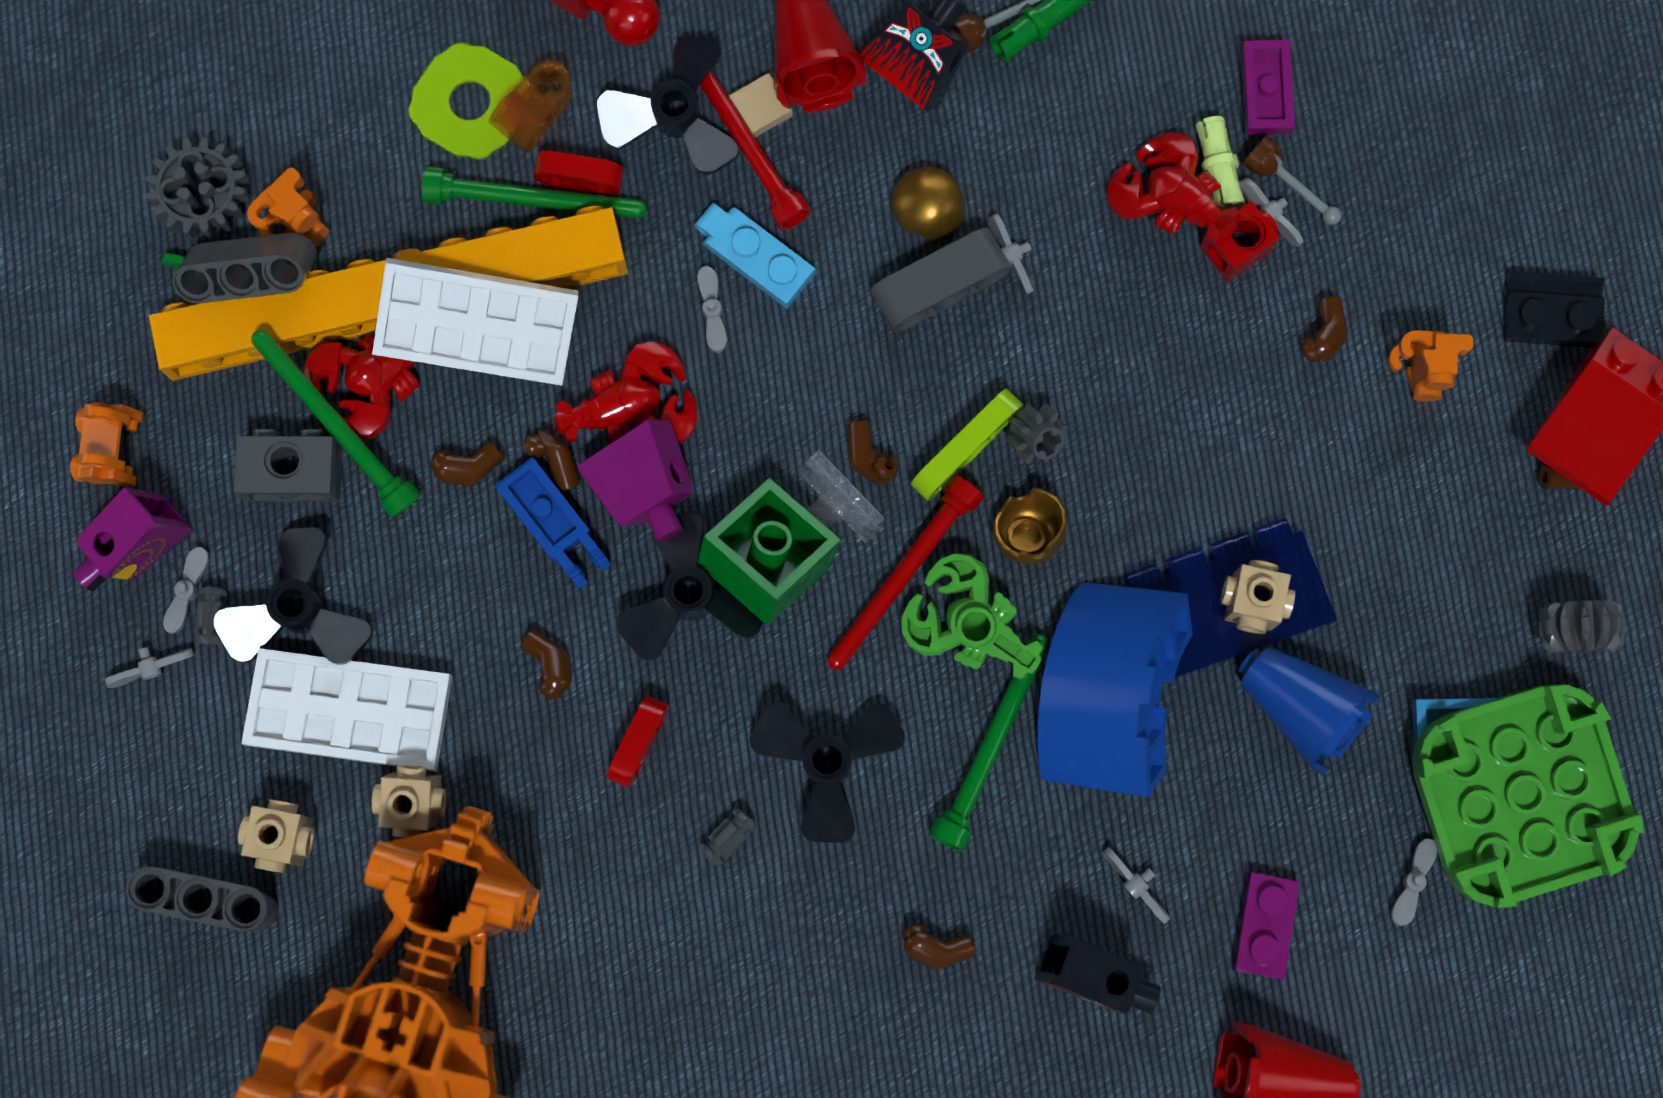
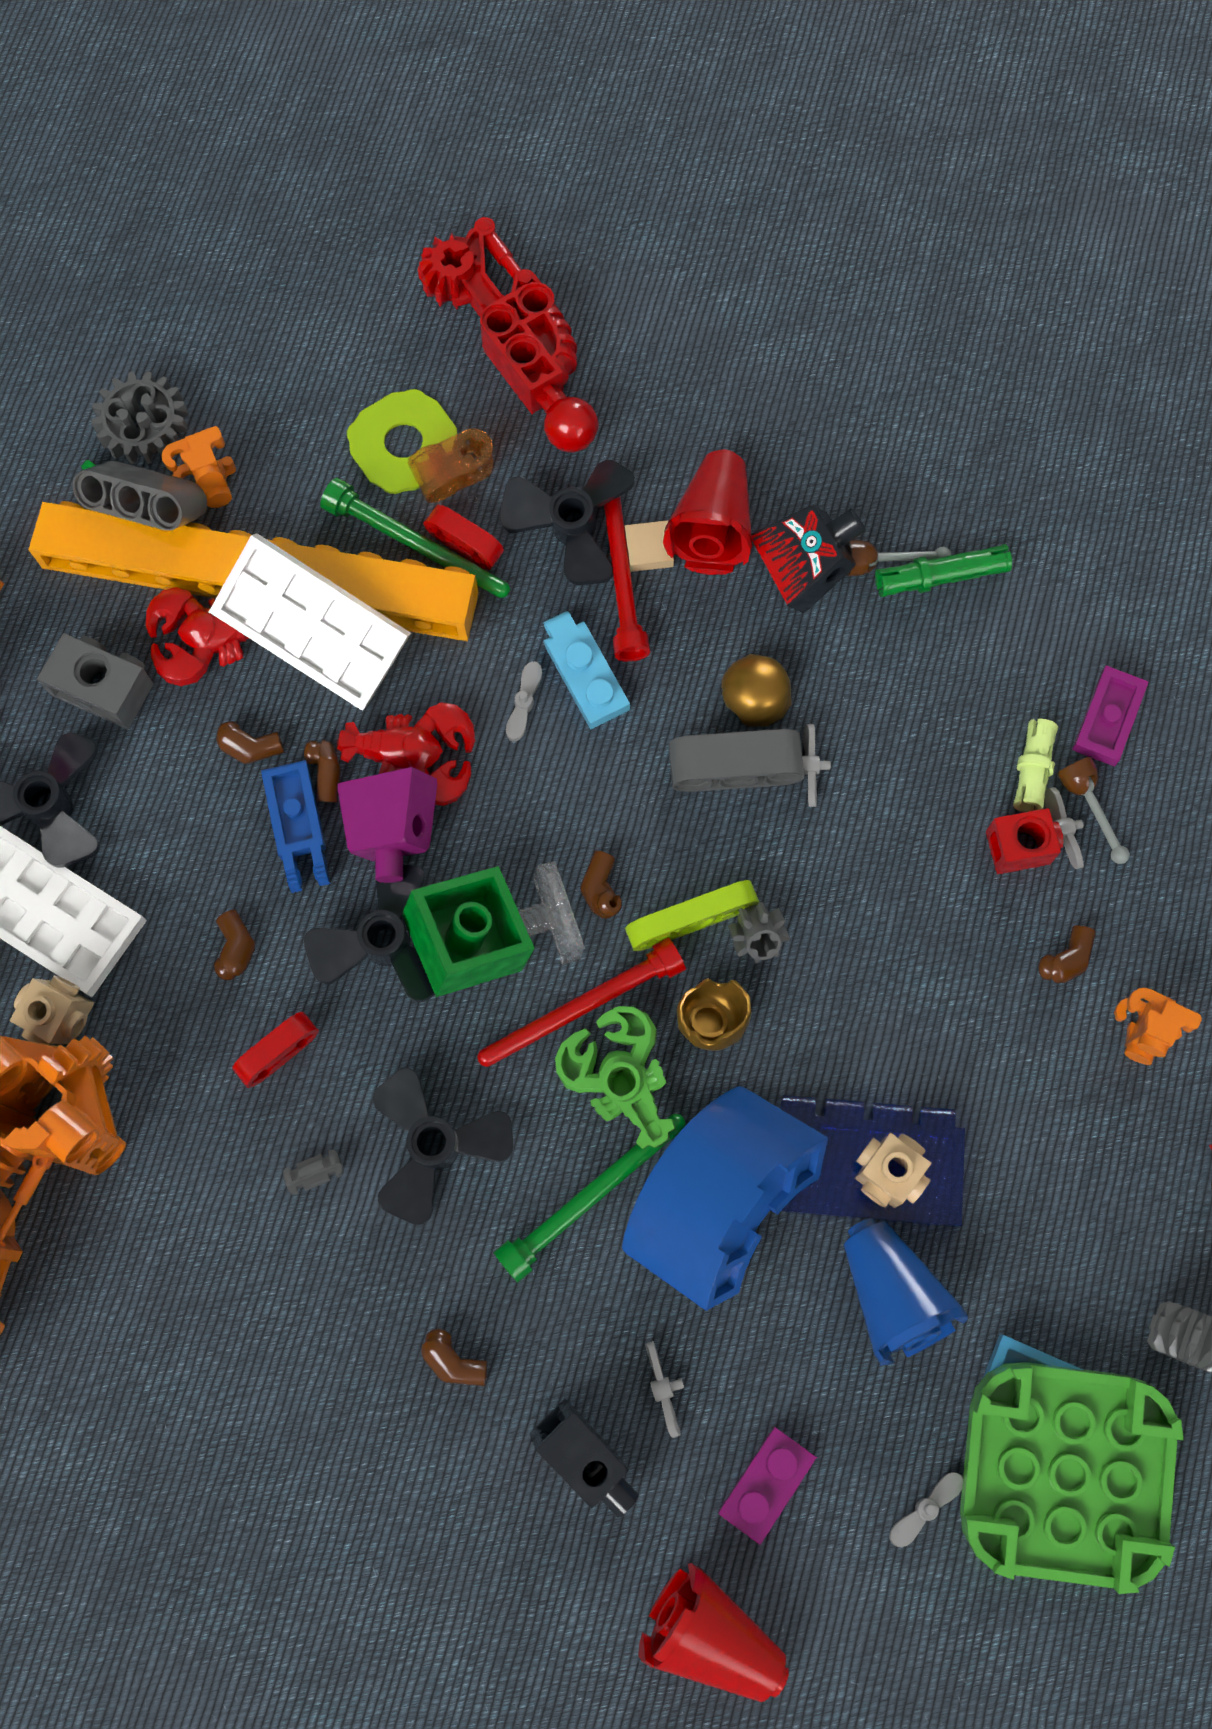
camera: 25 degrees right, 5 degrees down
green piece [251,330,422,519] -> none
red animal [1106,132,1241,243] -> none

